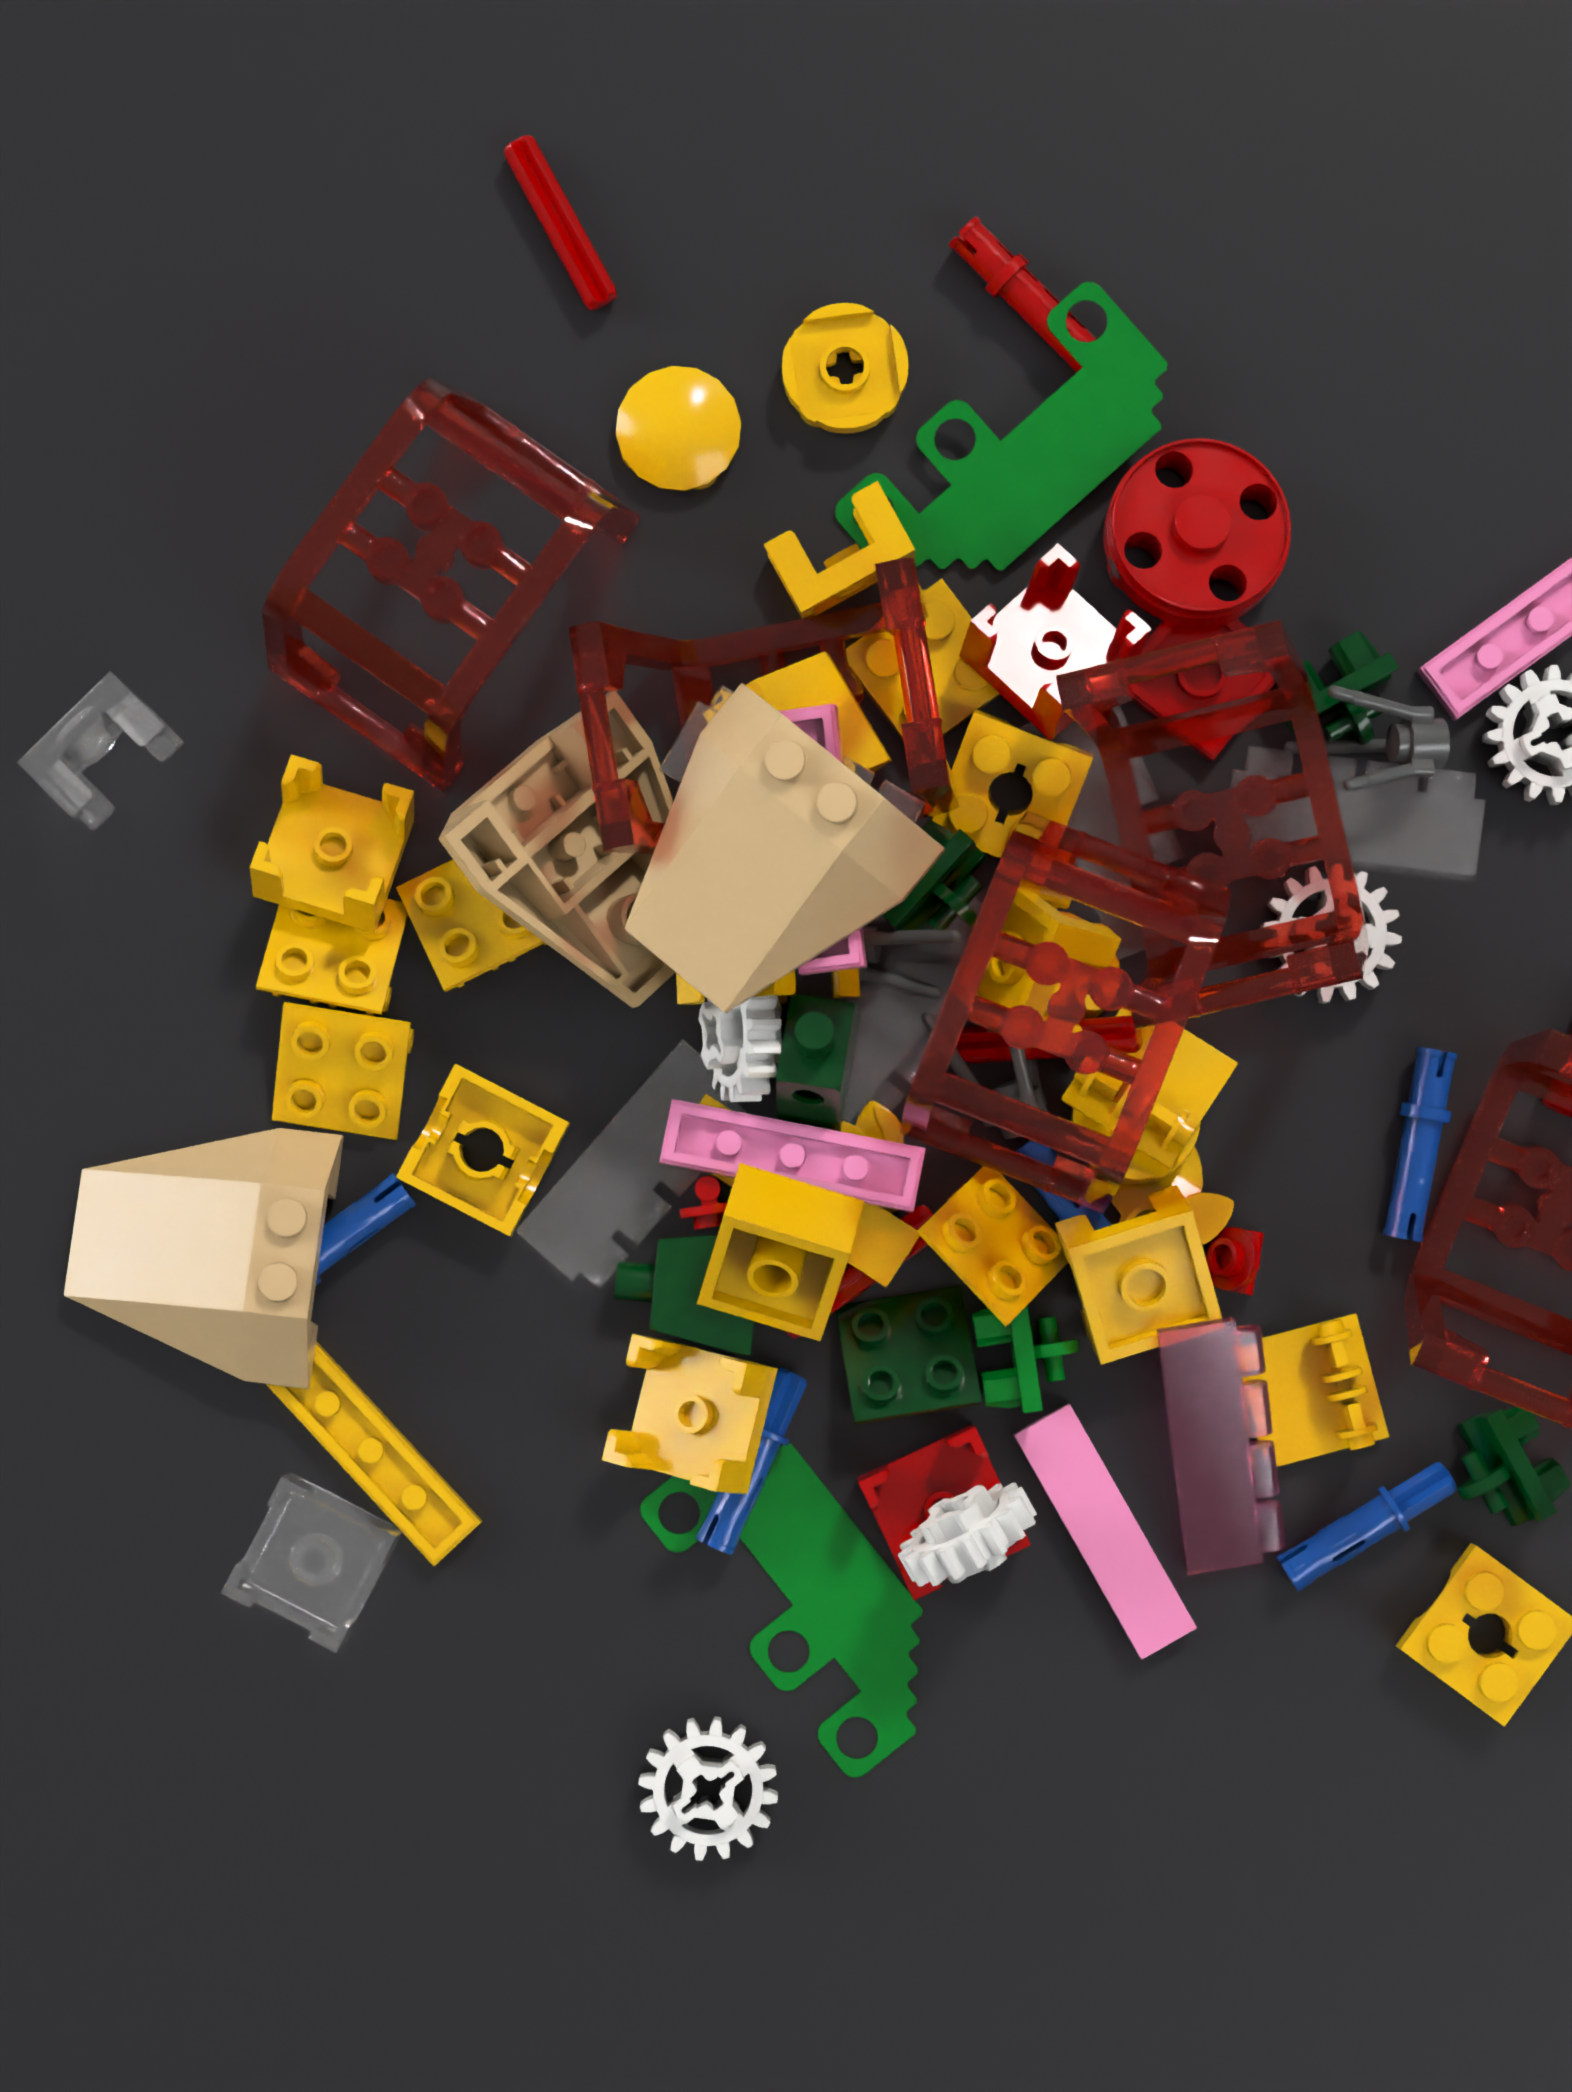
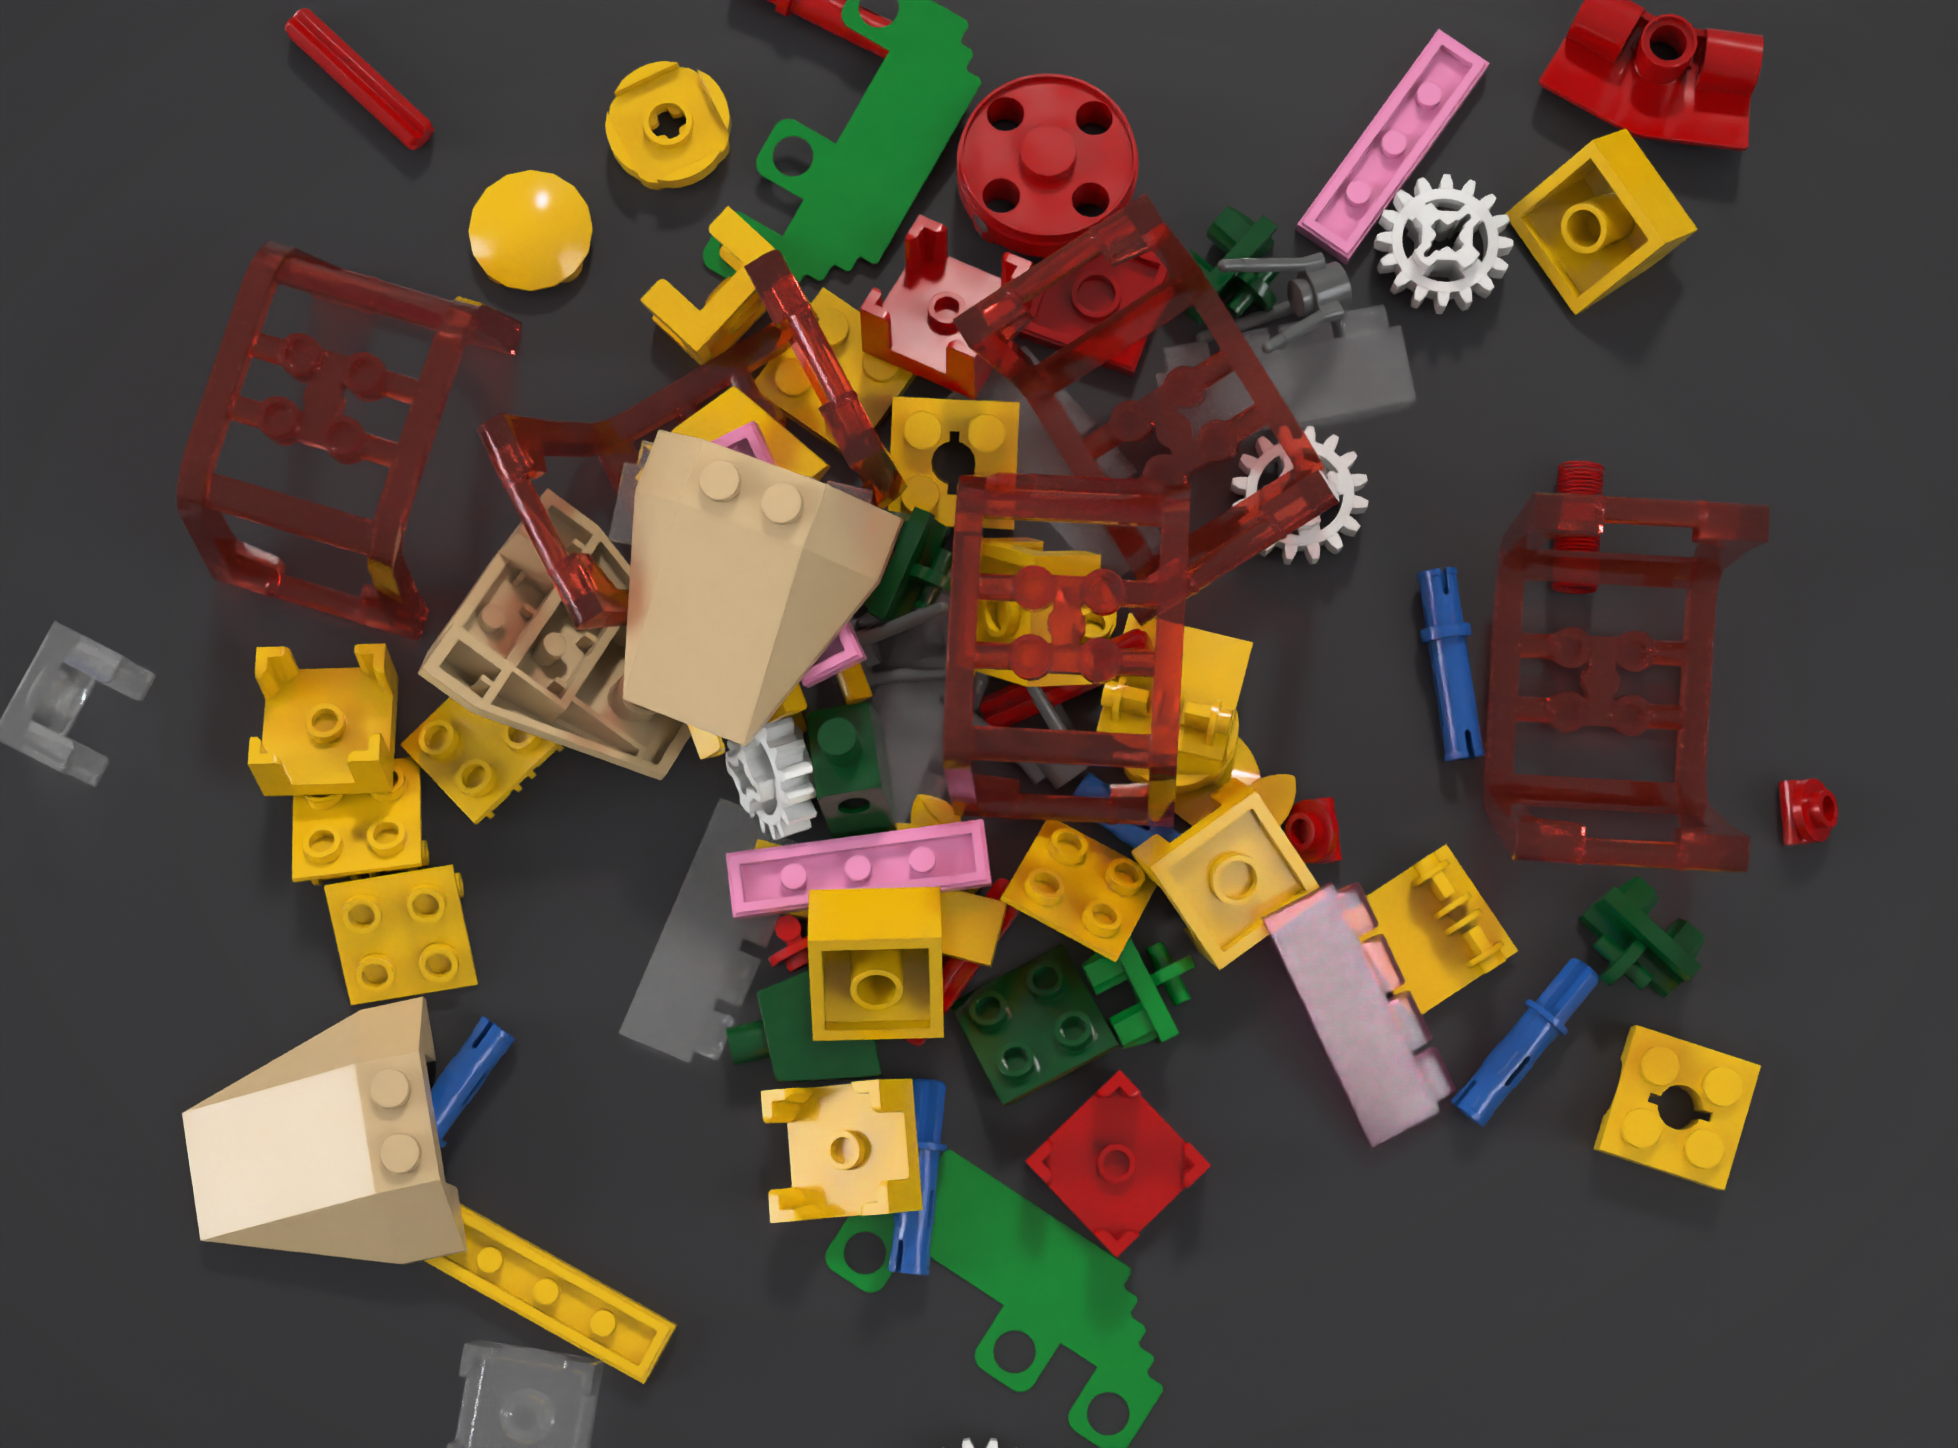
camera: 15 degrees left, 5 degrees down
yellow brick [396,1064,570,1236] -> none
white gear [898,1482,1037,1587] -> none
bright pink tile [1013,1403,1197,1660] -> none

